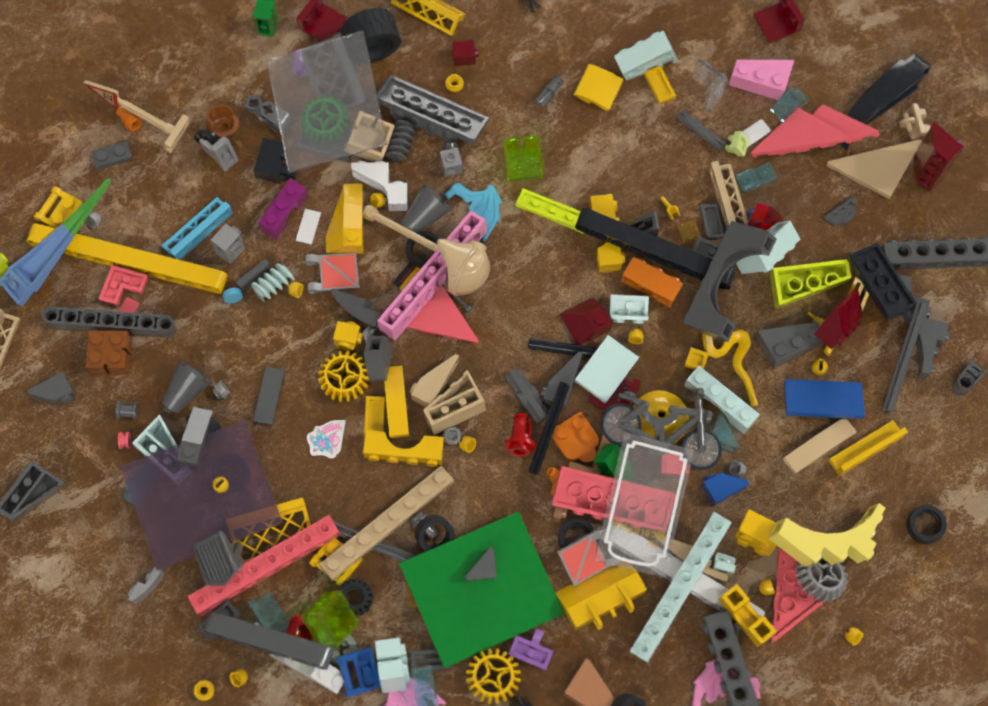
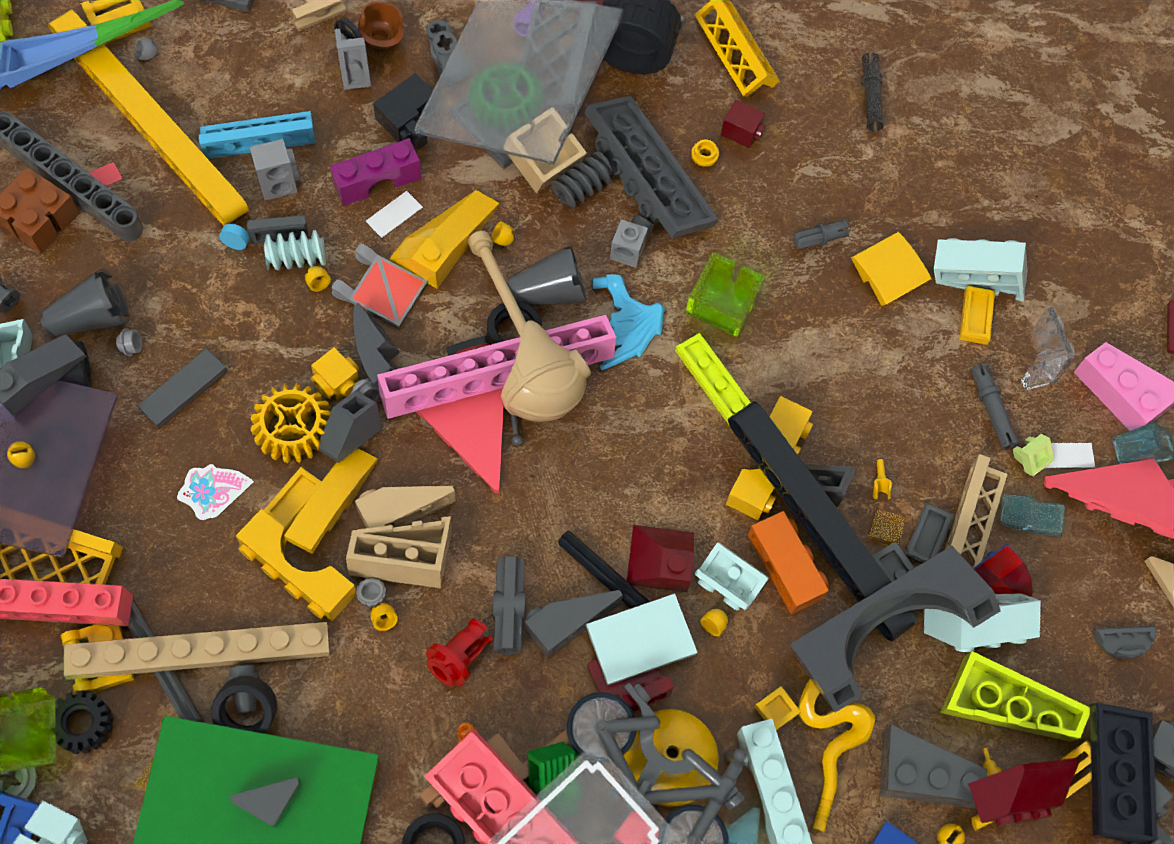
camera: 30 degrees right, 5 degrees down
coral plate [99,265,149,307] -> none
white arch [351,161,408,211] -> none
black axle [529,382,570,475] -> none
orange plate [552,411,599,463] -> none

